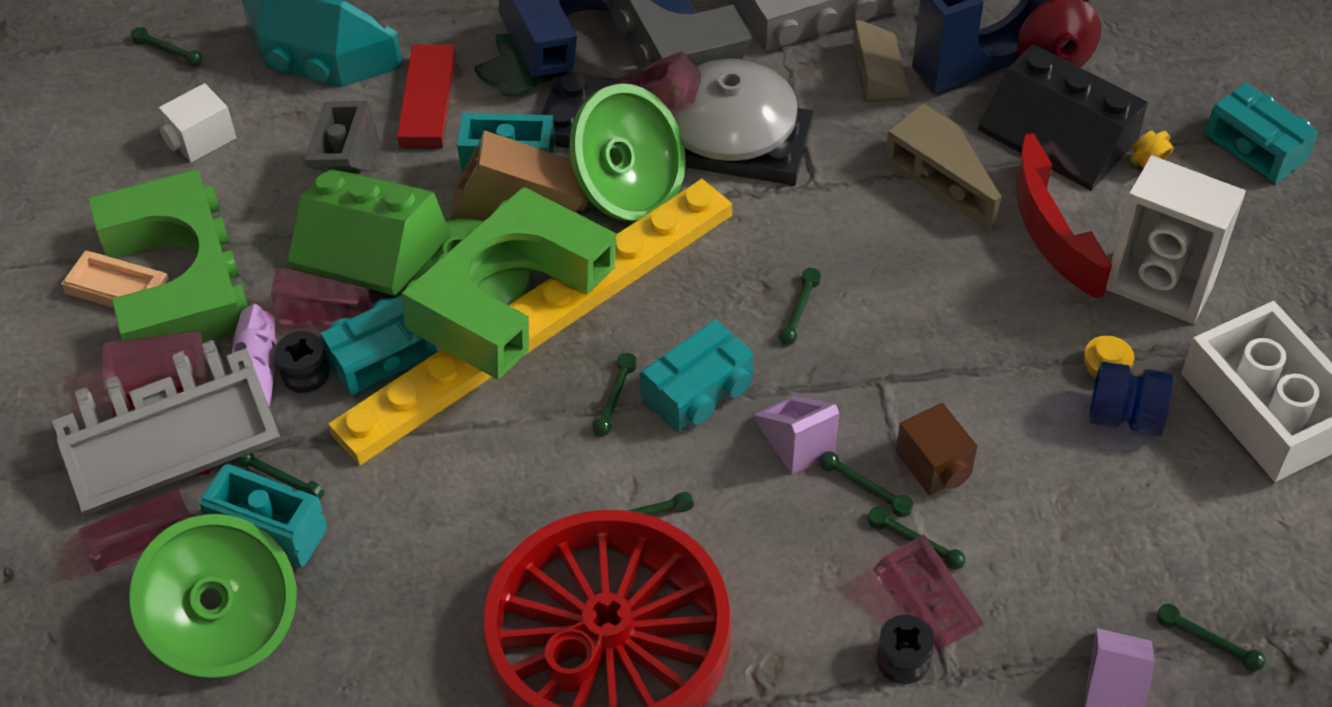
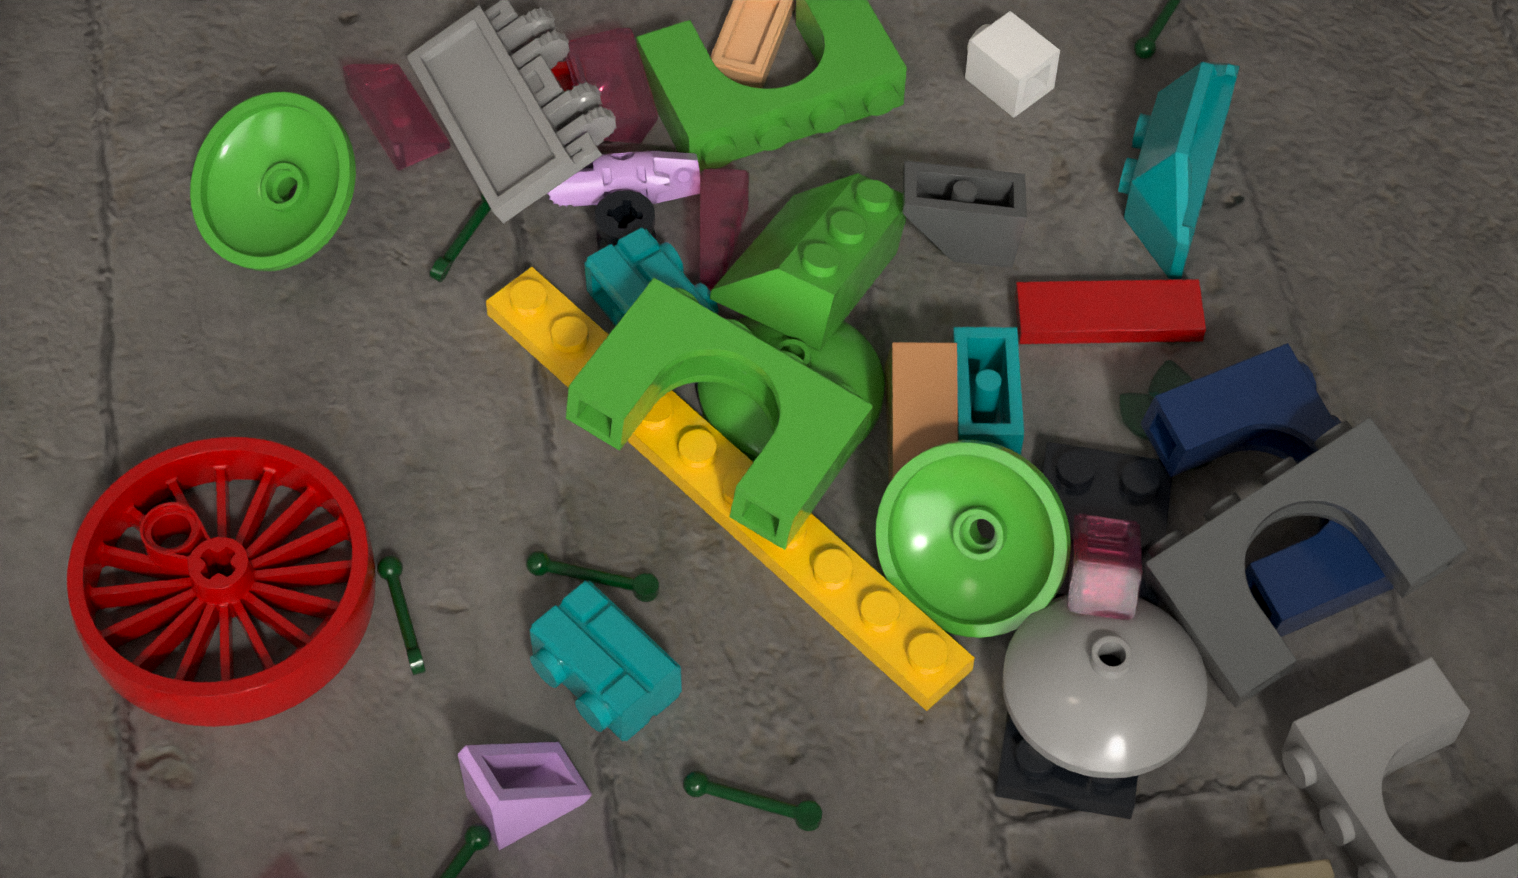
camera: 85 degrees right, 5 degrees up
teal brick [199,464,327,568] -> none

